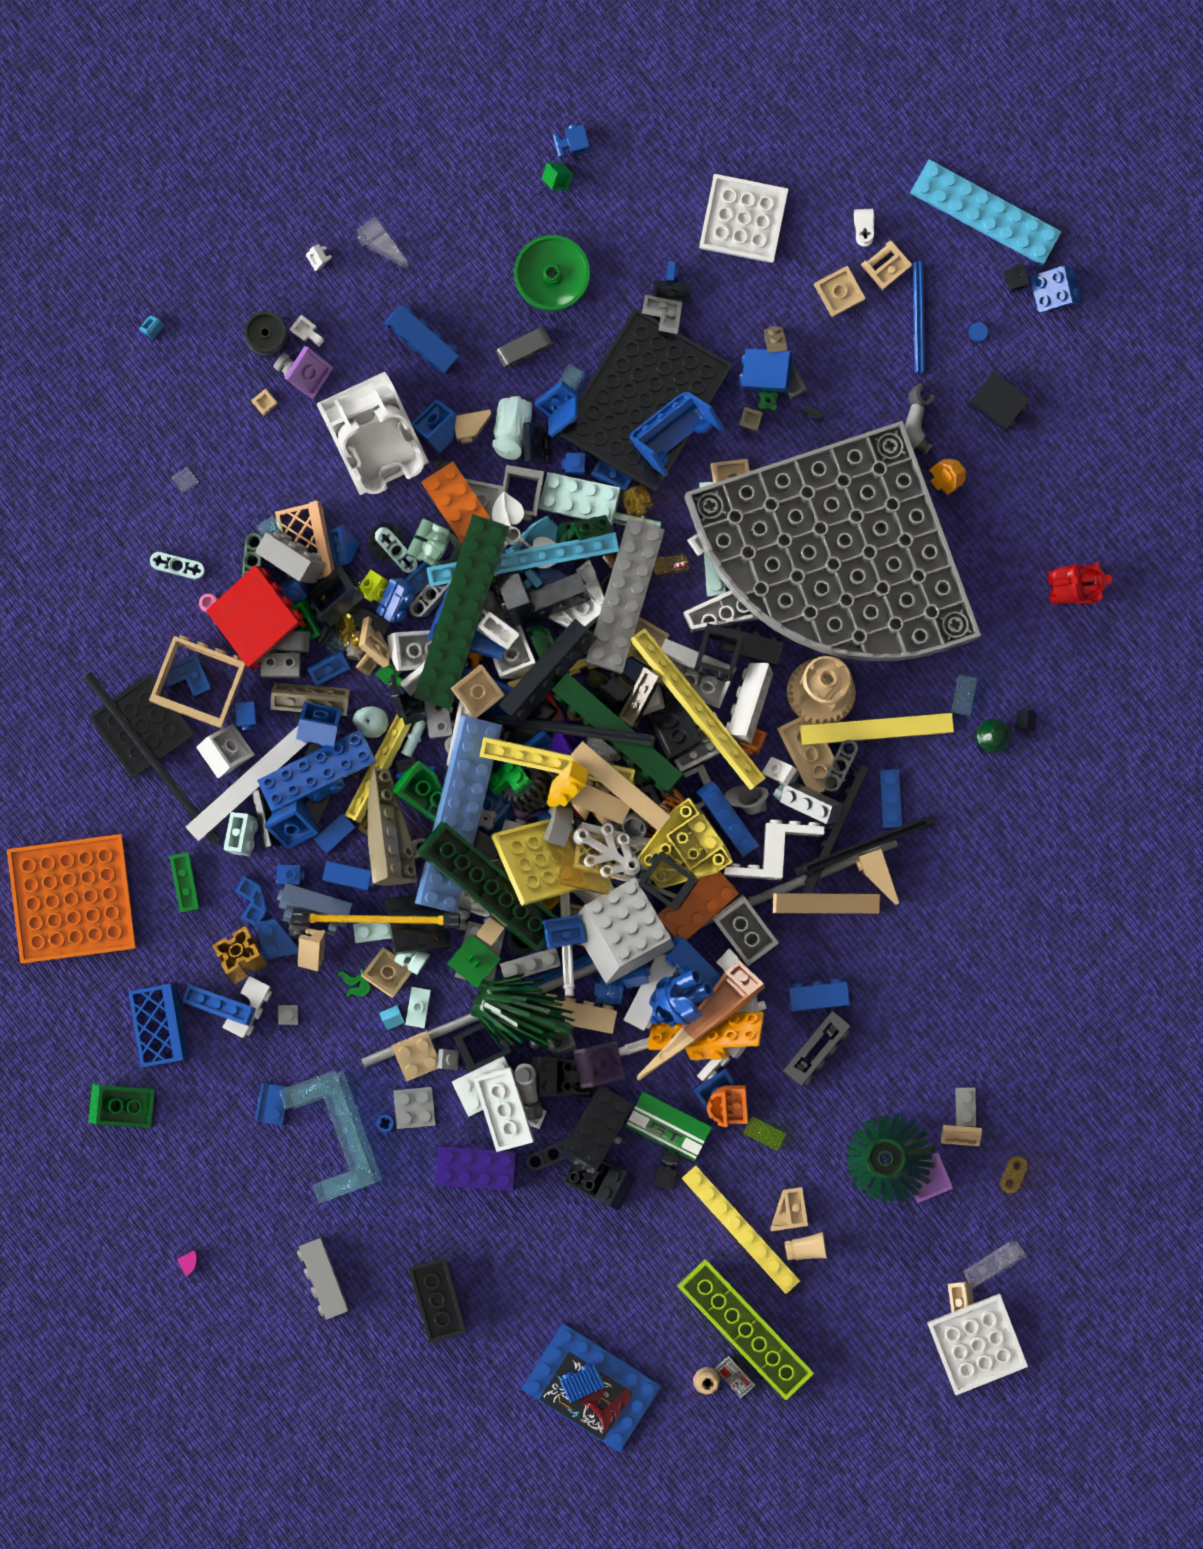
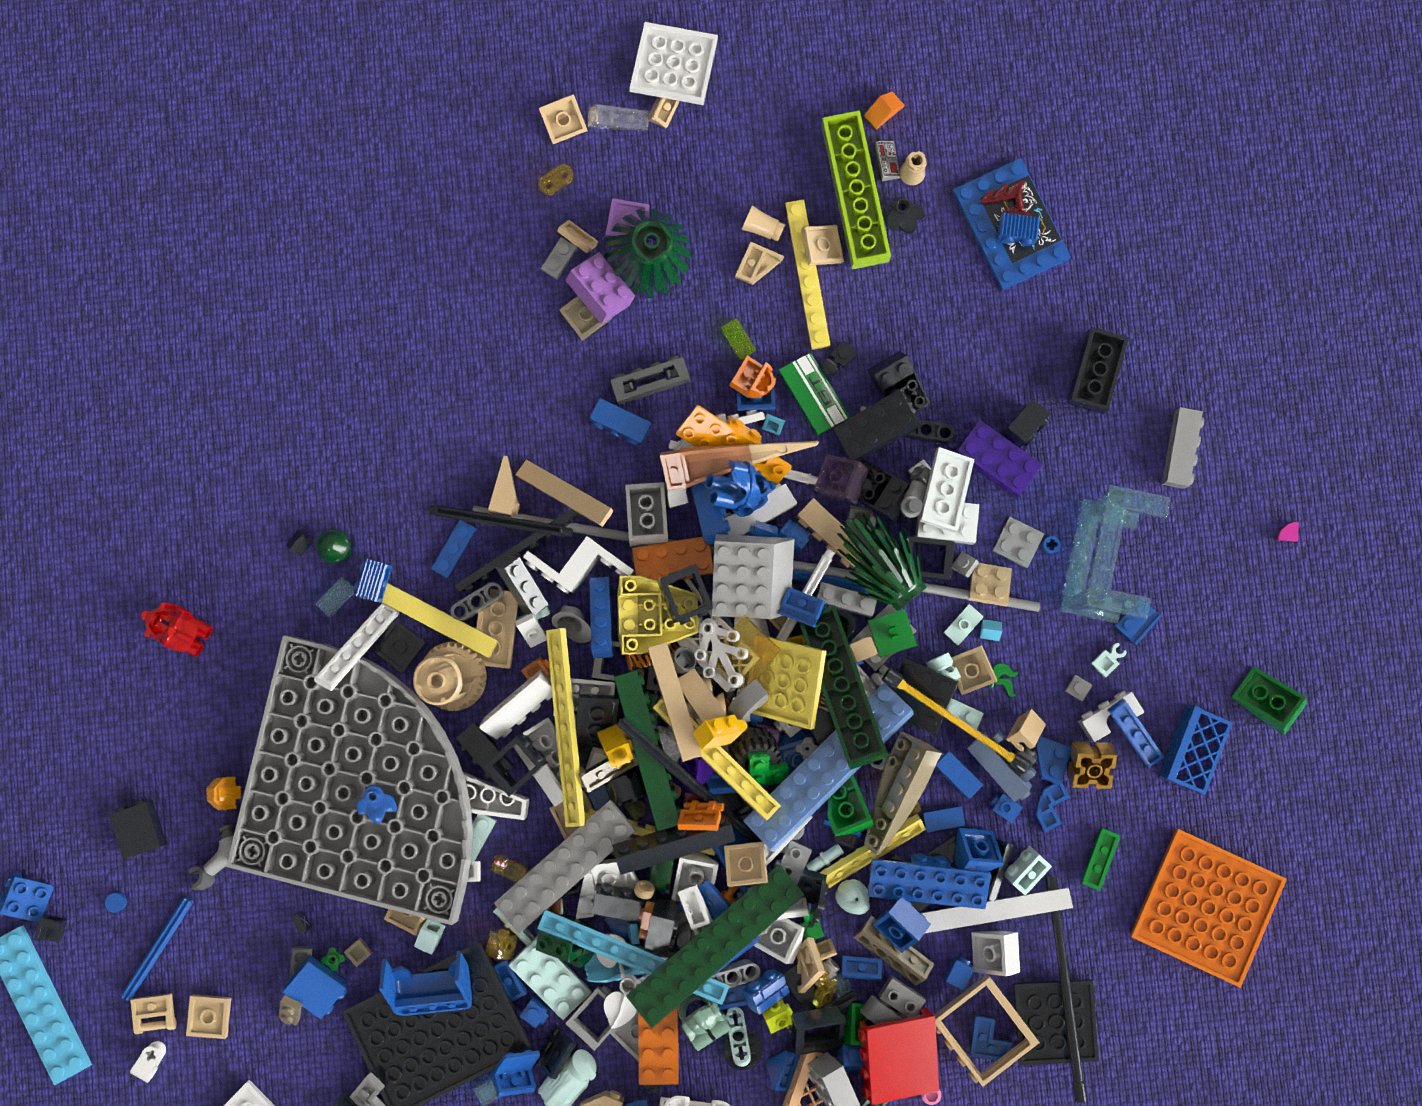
camera: 140 degrees left, 0 degrees up
none -> white tile [314,602,399,691]
none -> blue brick [354,559,392,603]
none -> blue plate [357,785,397,824]
none -> black plate [372,620,427,674]
none -> light aqua brick [414,919,445,955]
none -> tan slope [539,94,588,144]
none -> dark tan plate [559,296,612,341]
none -> medium lavender brick [566,252,635,324]
none -> yellow brick [597,724,634,768]
none -> tan tile [634,880,655,899]
none -> dark orange plate [638,901,655,940]
none -> orange plate [677,800,724,831]
none -> medium azure slope [762,414,785,436]
none -> tan plate [801,225,844,266]
none -> orange slope [864,92,905,130]
none -> black plate [888,198,925,234]
none -> black brick [1002,399,1051,448]
none -> light aqua plate [1091,643,1127,677]

